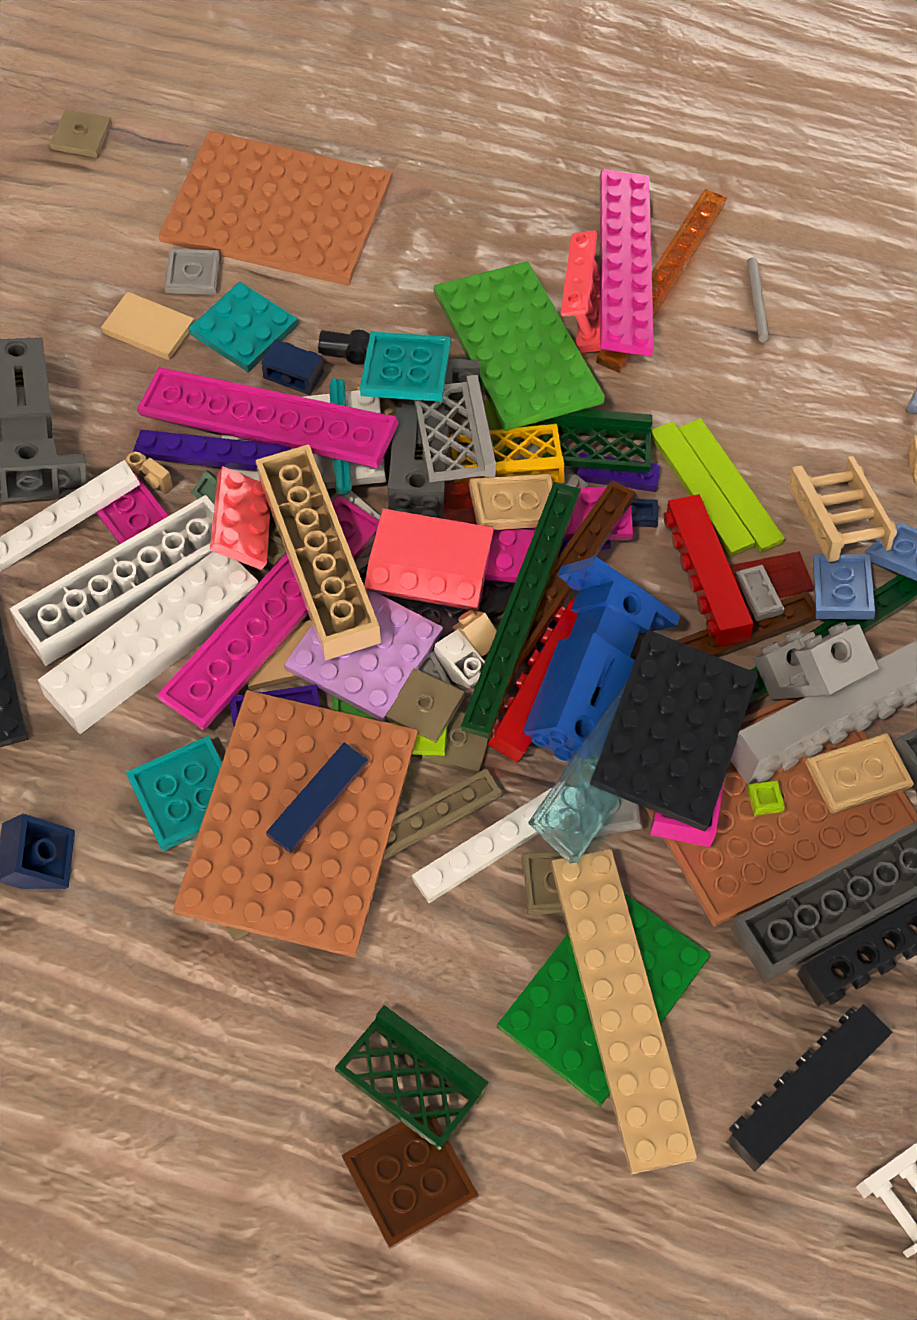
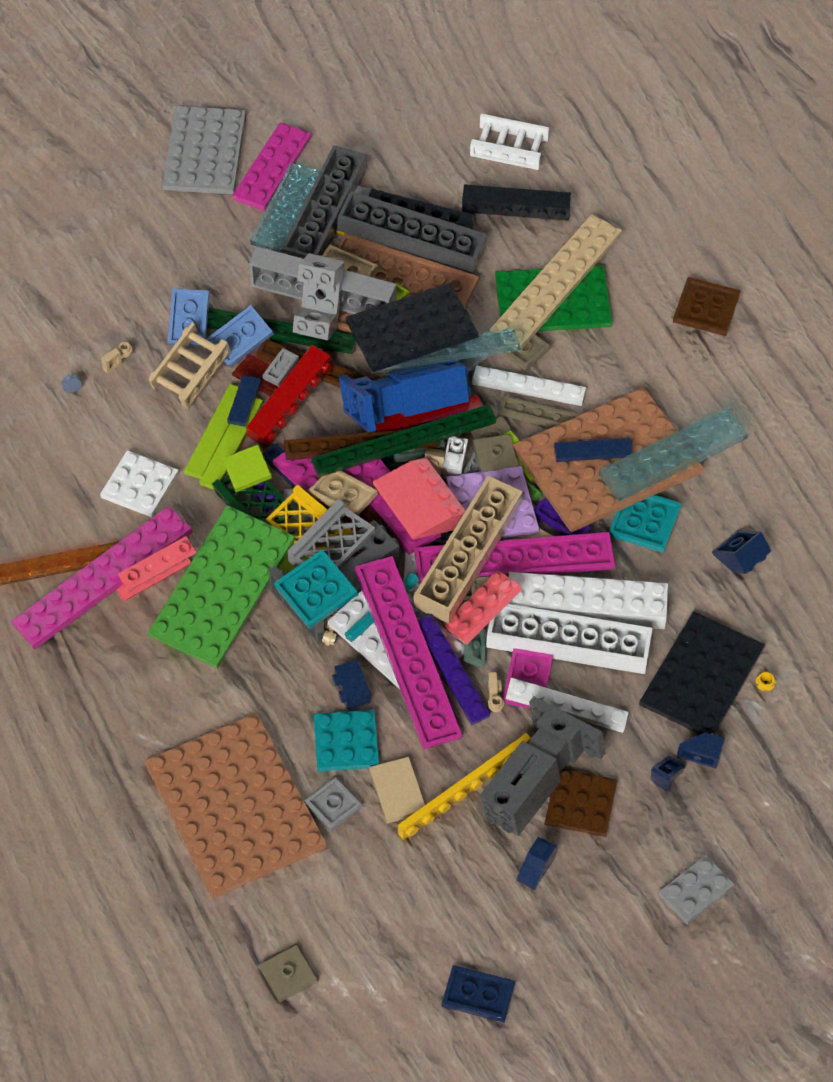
camera: 130 degrees left, 5 degrees down
black piece [318,330,370,365] -> none
dark green fence [335,1005,489,1150] -> none
light grey bar [747,257,769,342] -> none
none -> white plate [100,451,179,517]
none -> lime tile [222,444,272,492]
none -> dark blue tile [227,375,261,427]
none -> yellow plate [398,733,531,840]
none -> clear light blue plate [598,407,748,502]

